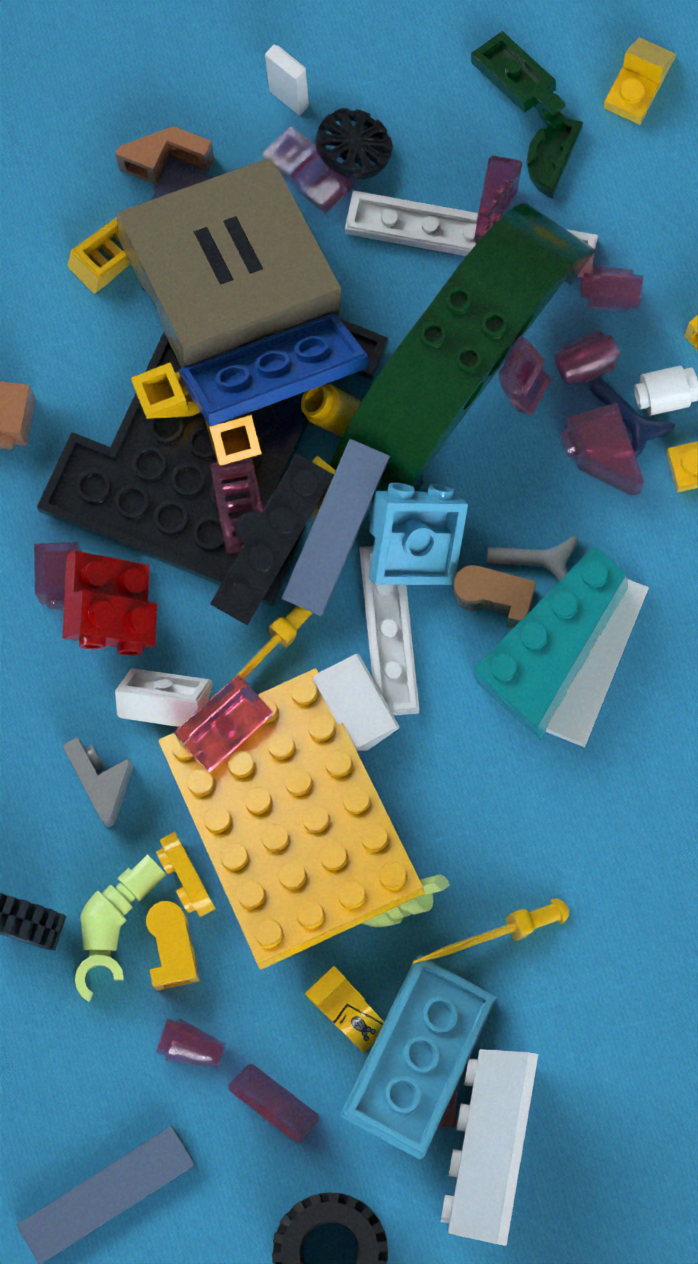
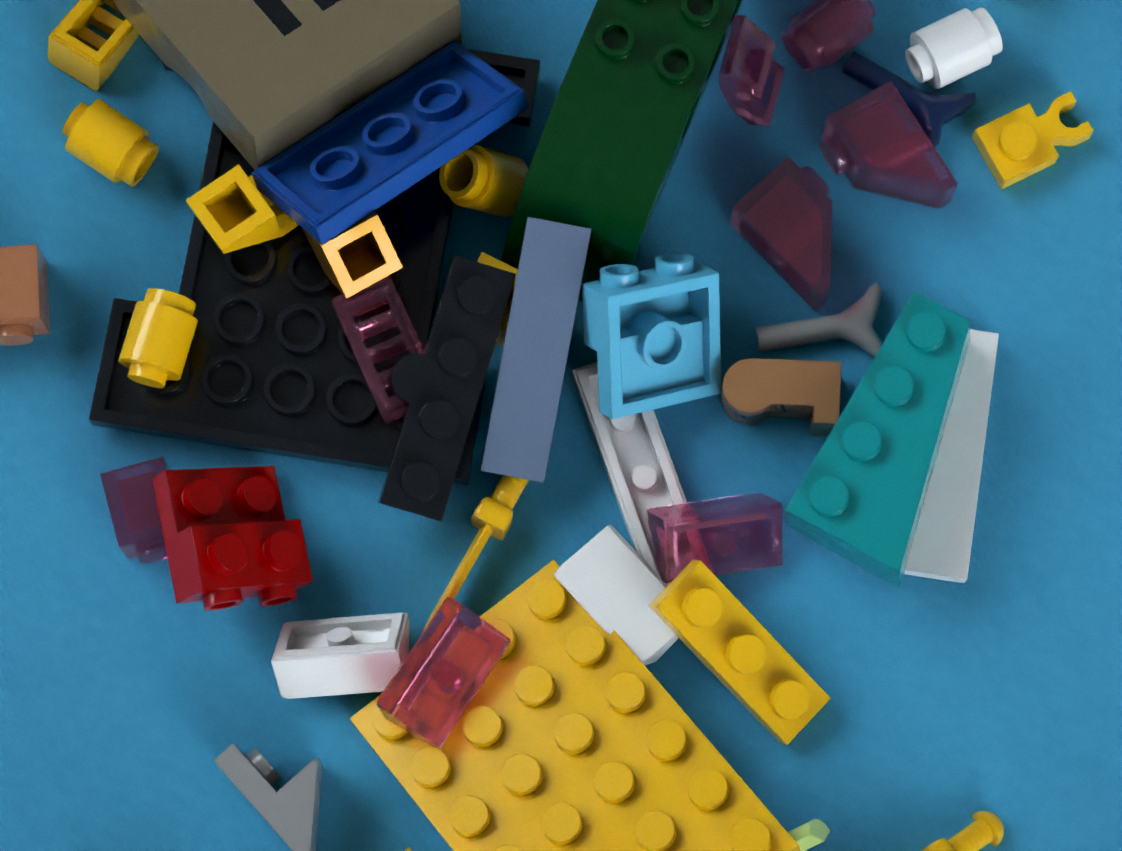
camera: 20 degrees left, 0 degrees up
none -> yellow brick [62,99,160,187]
none -> yellow brick [118,288,198,388]
none -> clear pink slope [647,493,783,583]
none -> yellow plate [649,560,831,745]
none -> clear pink slope [730,157,832,312]

